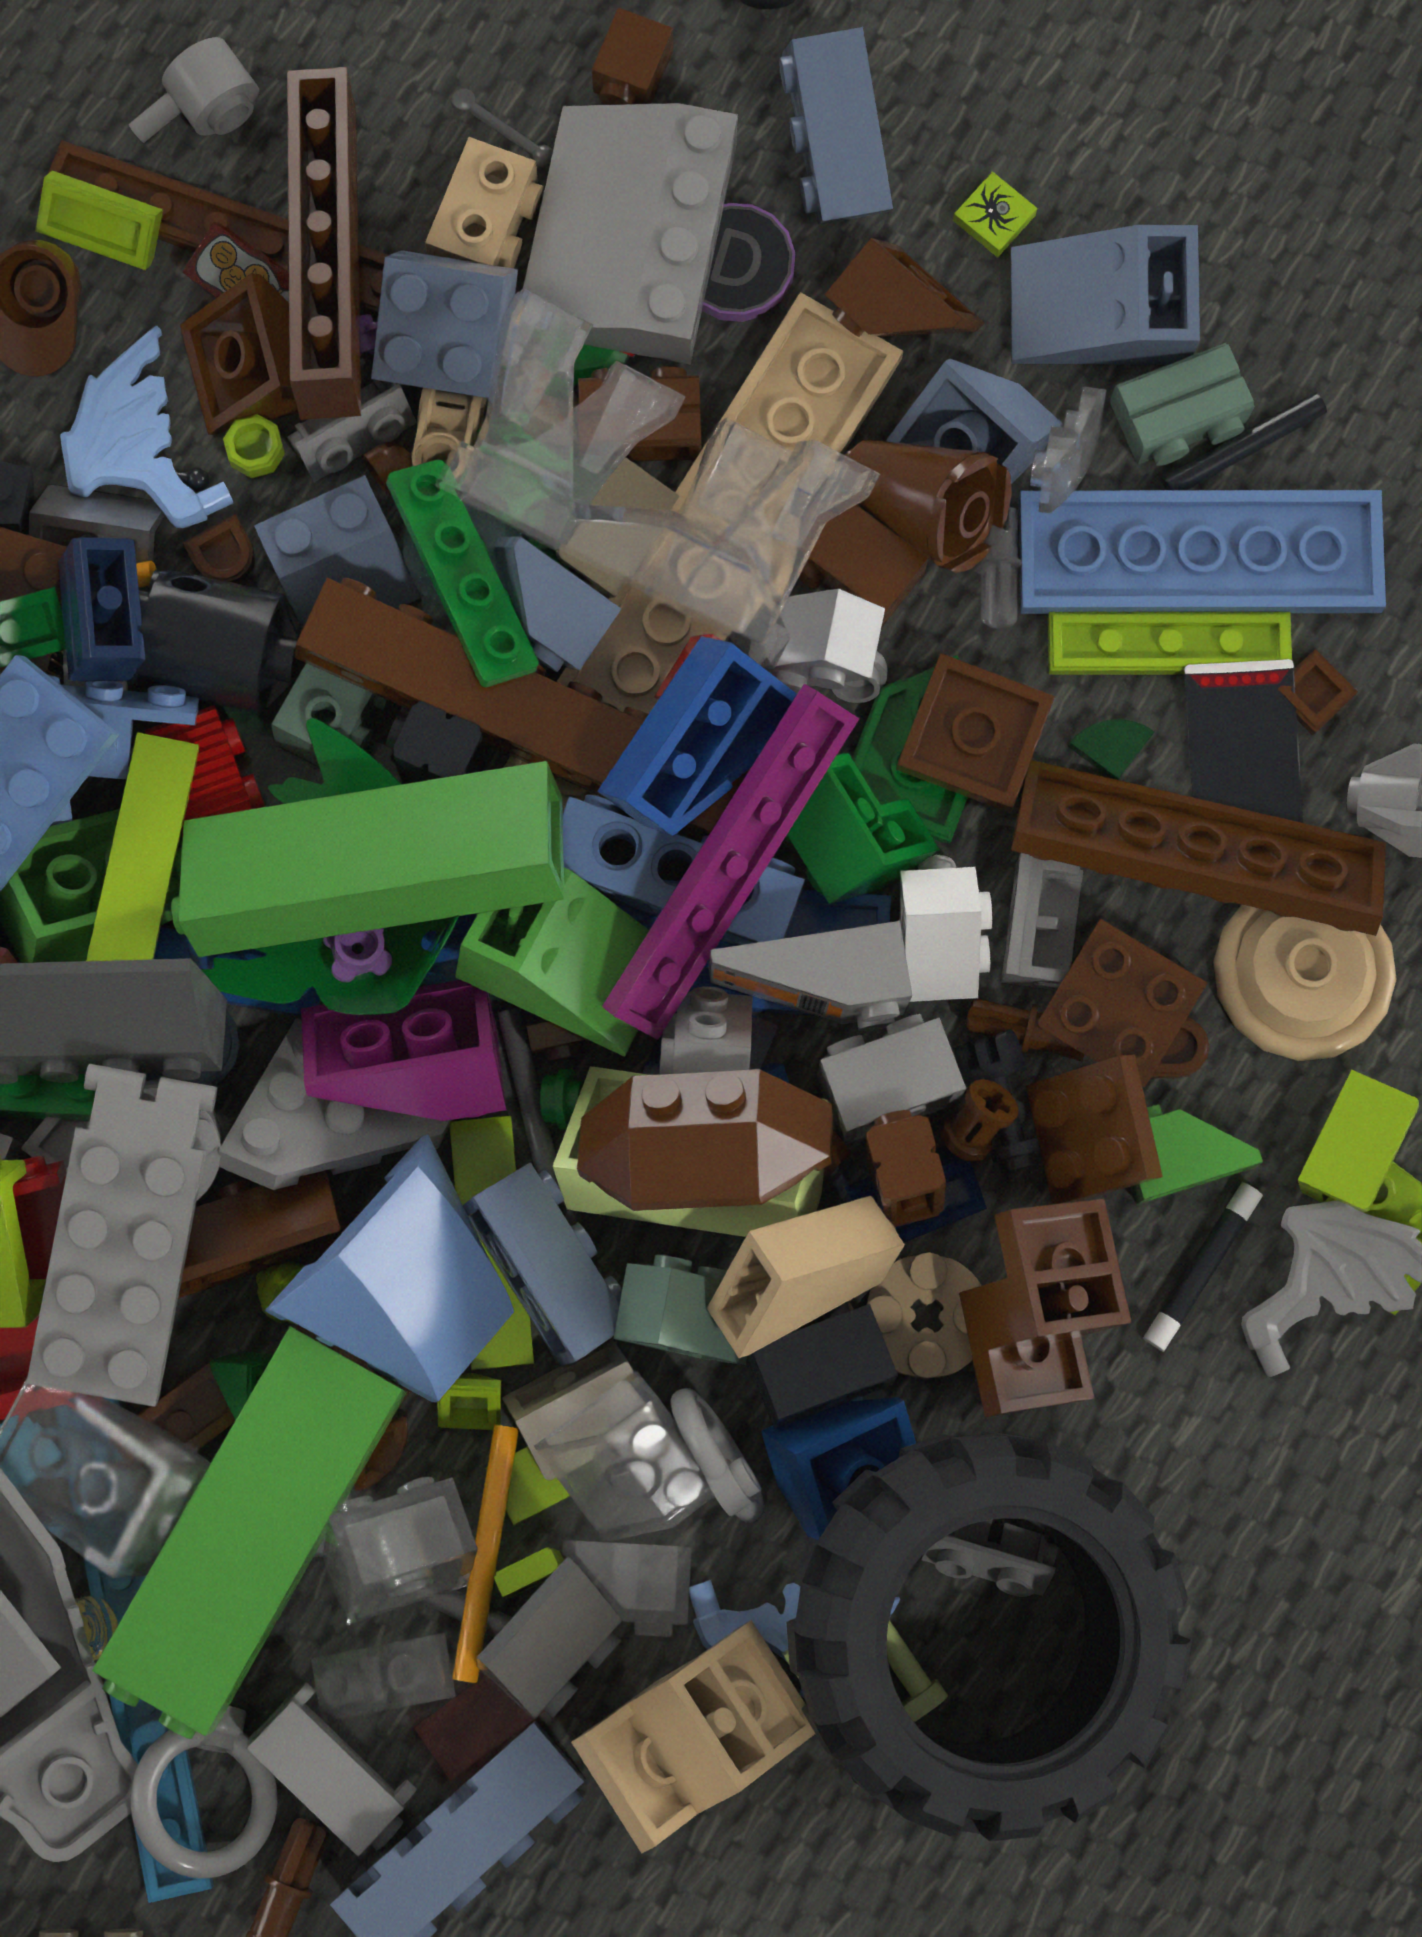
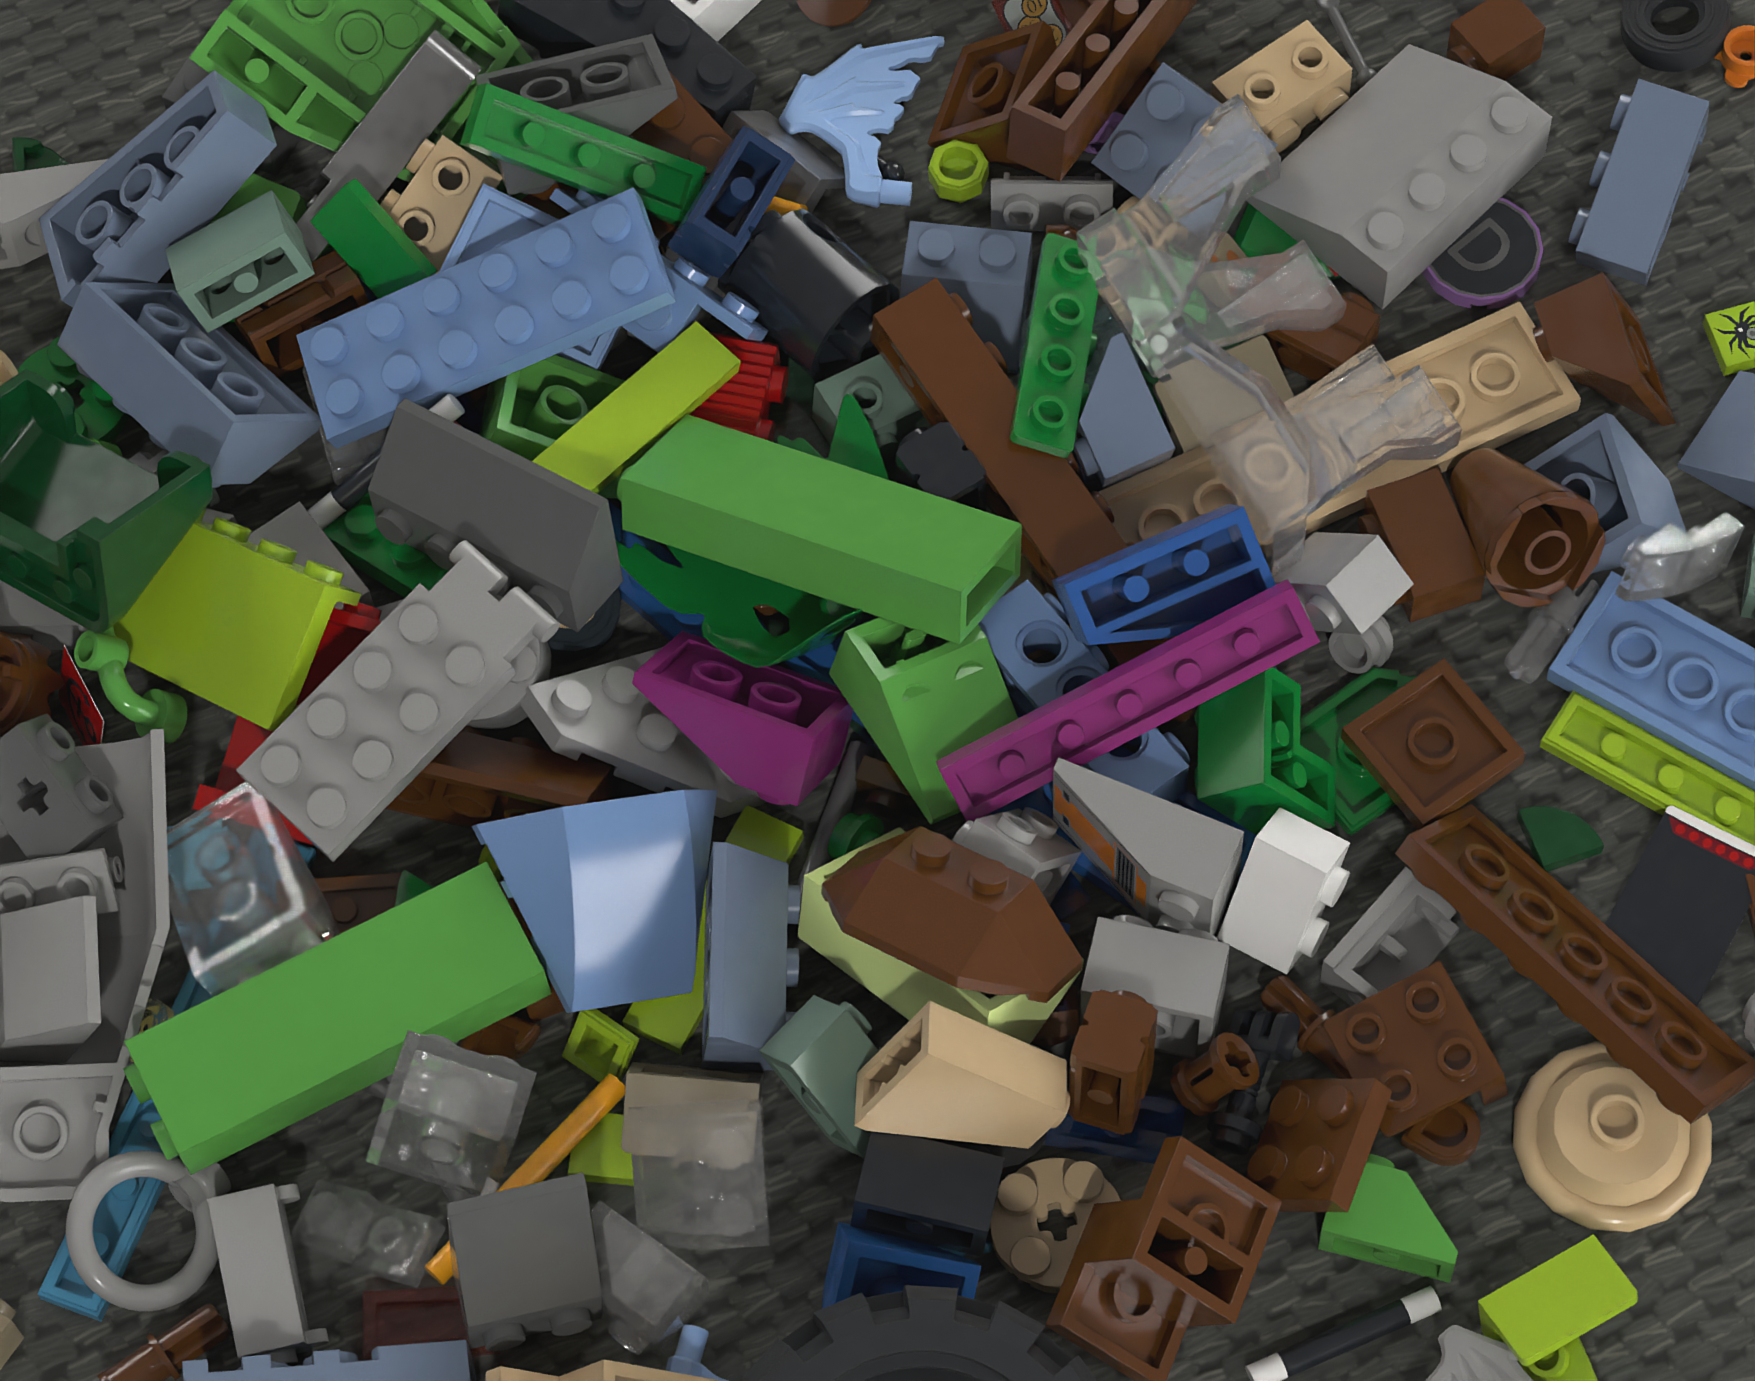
camera: 40 degrees right, 15 degrees down
reddish brown tile [183,514,255,584] -> none
medium lavender plate [323,928,392,982] -> none
light grey piece [671,1388,765,1523] -> none

